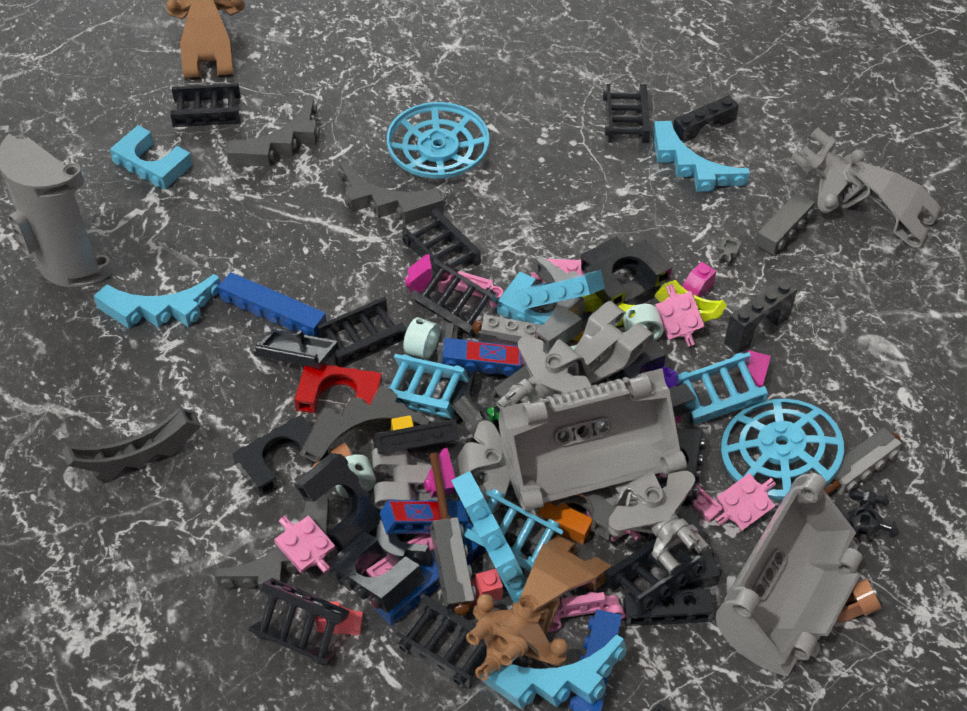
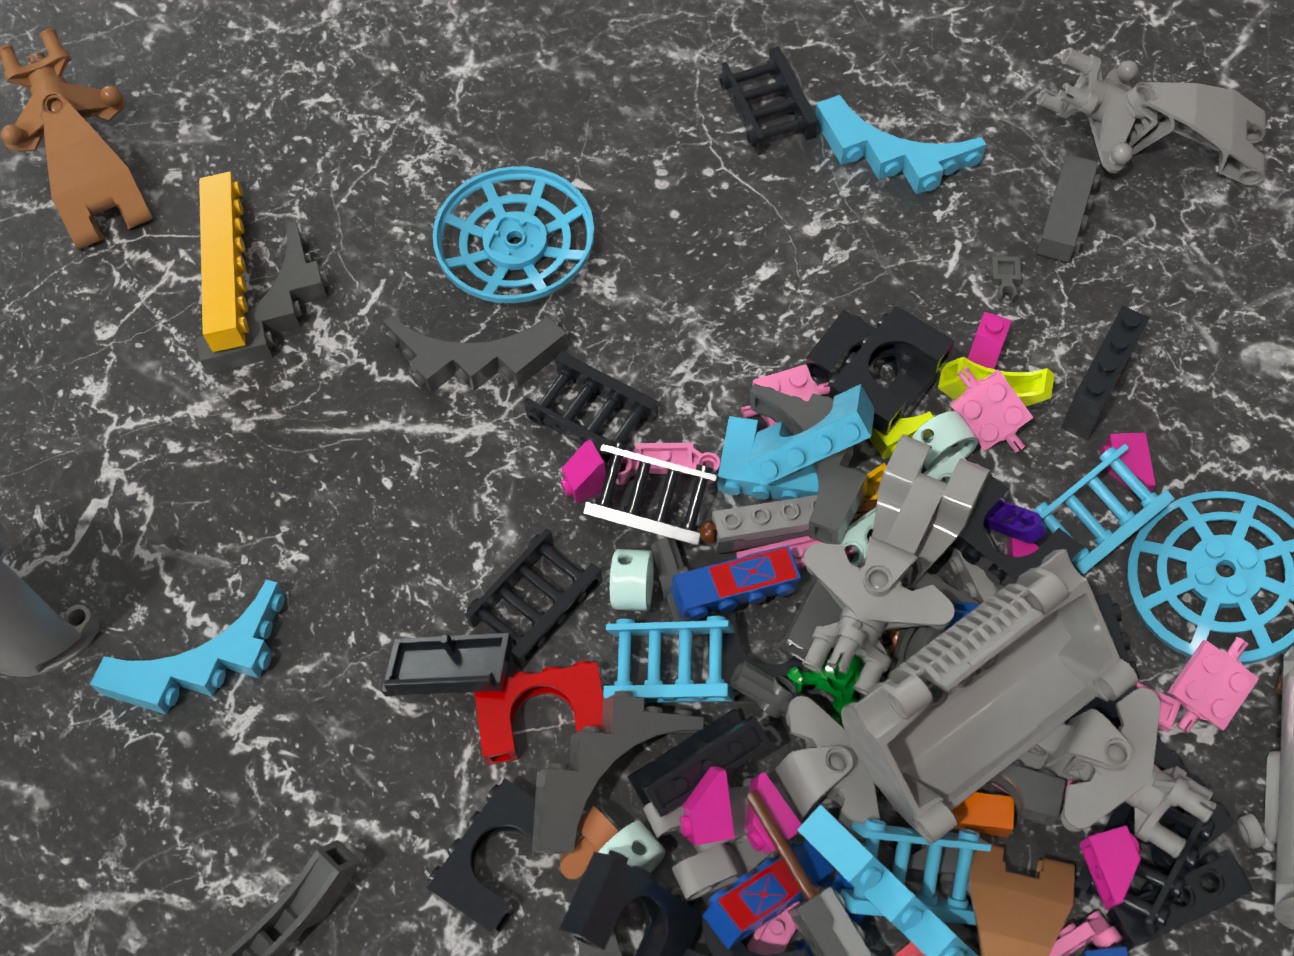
camera: 15 degrees left, 10 degrees up
medium azure arch [110,125,193,190] -> none
black fence [170,83,241,127] -> none
blue brick [218,272,326,337] -> none
yellow slope [391,416,413,431] -> none
black arch [673,95,739,143] -> none
none -> yellow brick [199,172,249,352]
none -> dark pink slope [680,766,735,845]
none -> dark pink slope [1079,825,1140,910]

